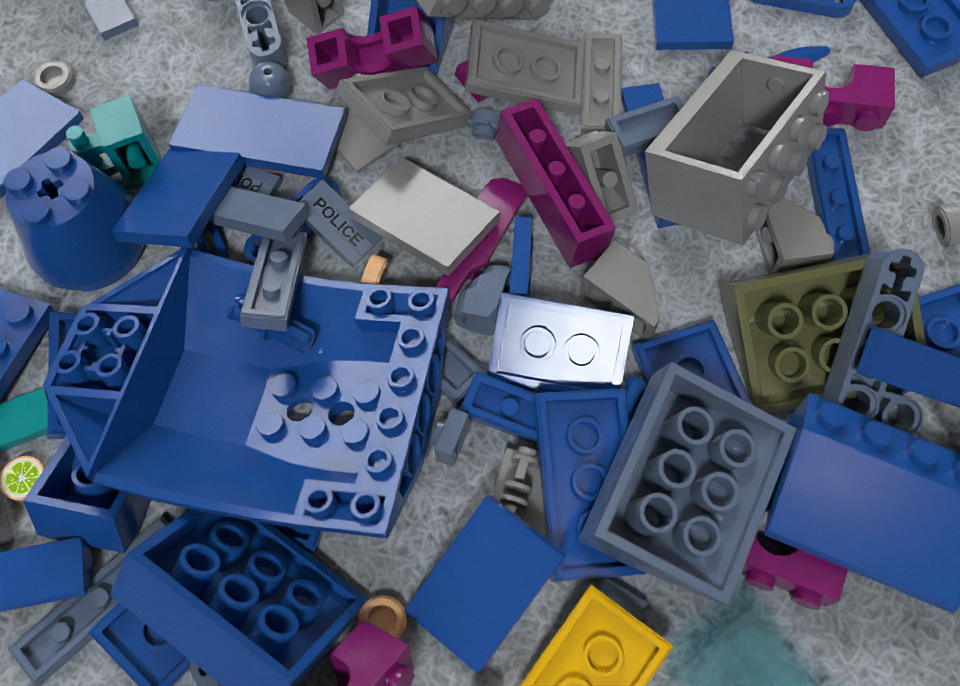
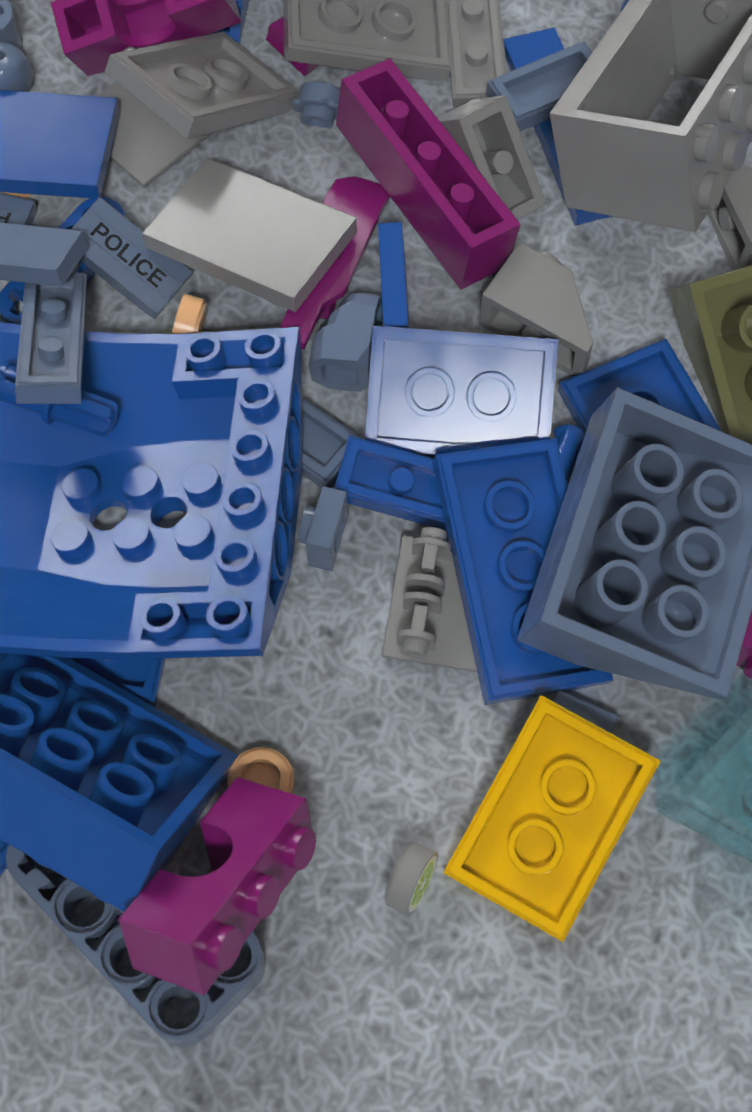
camera: 10 degrees left, 0 degrees up
blue tile [404,495,567,674] -> none

